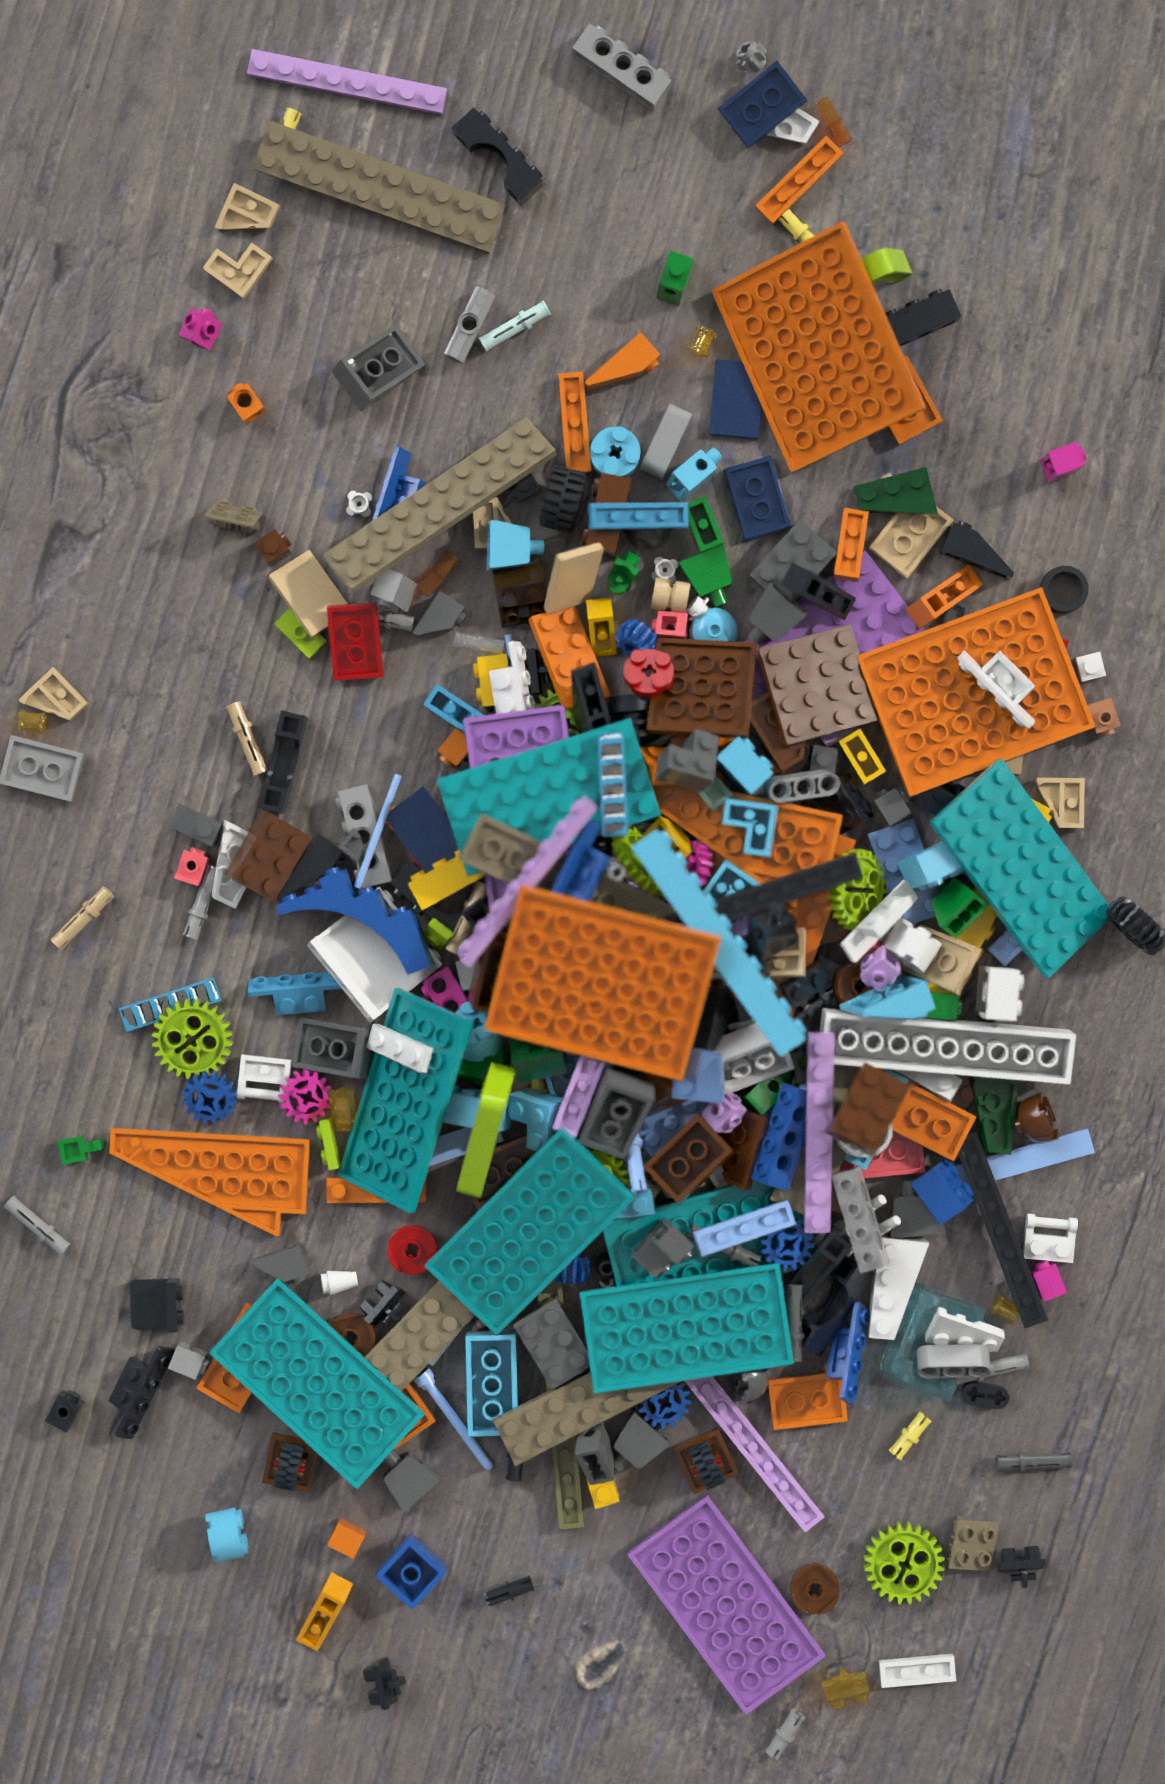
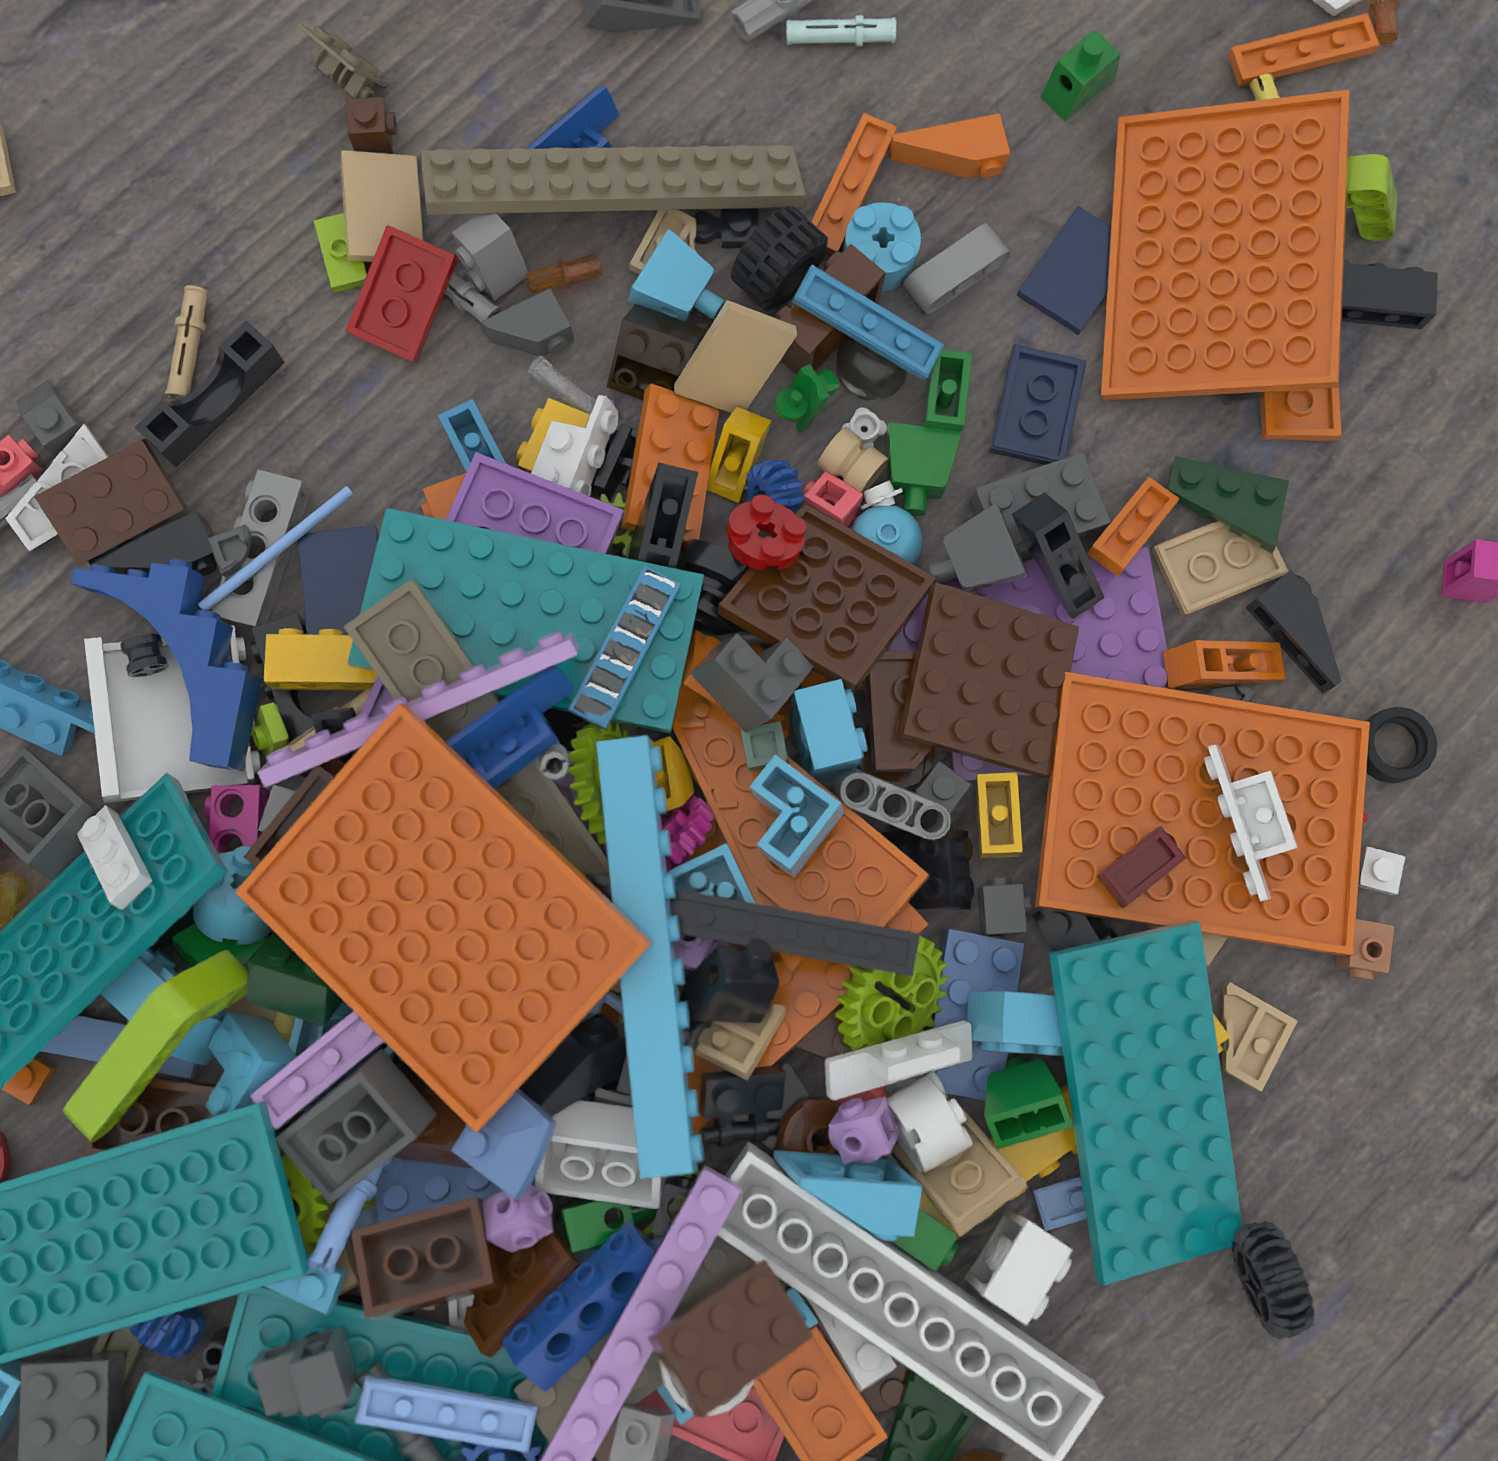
camera: 25 degrees right, 10 degrees down
white plate [346,491,372,517] -> none
medium azure torso [665,448,722,502] -> none
clear yellow bush [687,325,717,358] -> none
none -> black wheel [120,634,169,677]
none -> dark red tile [1097,826,1186,908]

